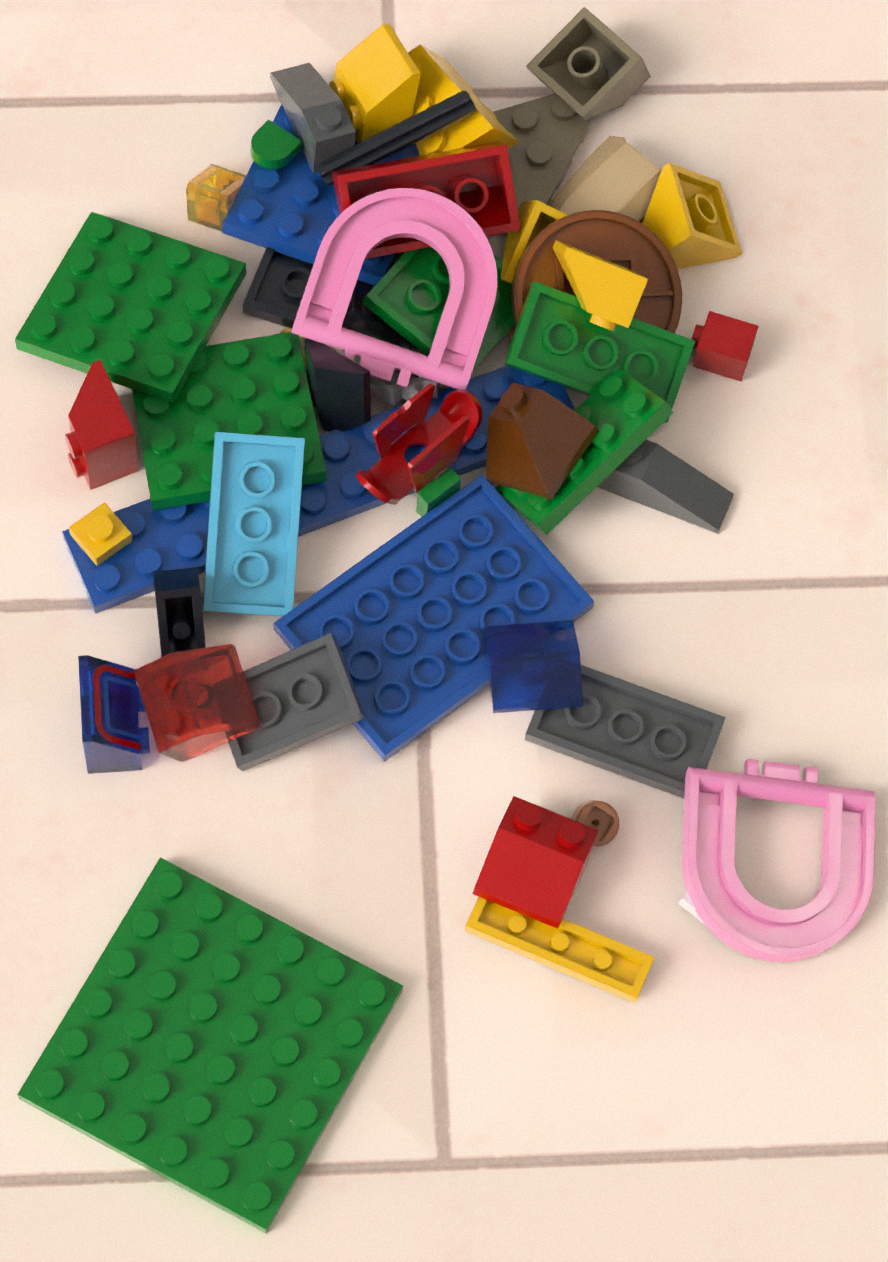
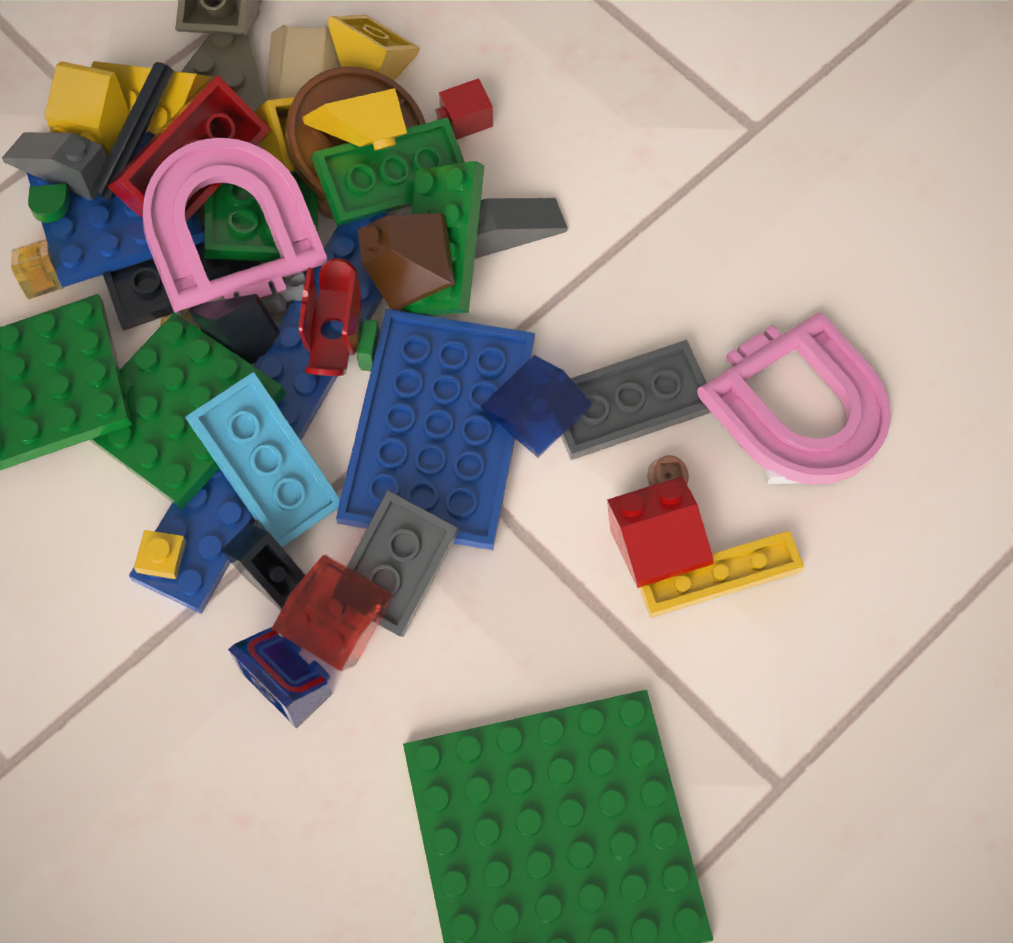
camera: 35 degrees left, 0 degrees up
red slope [65,360,139,490] -> none

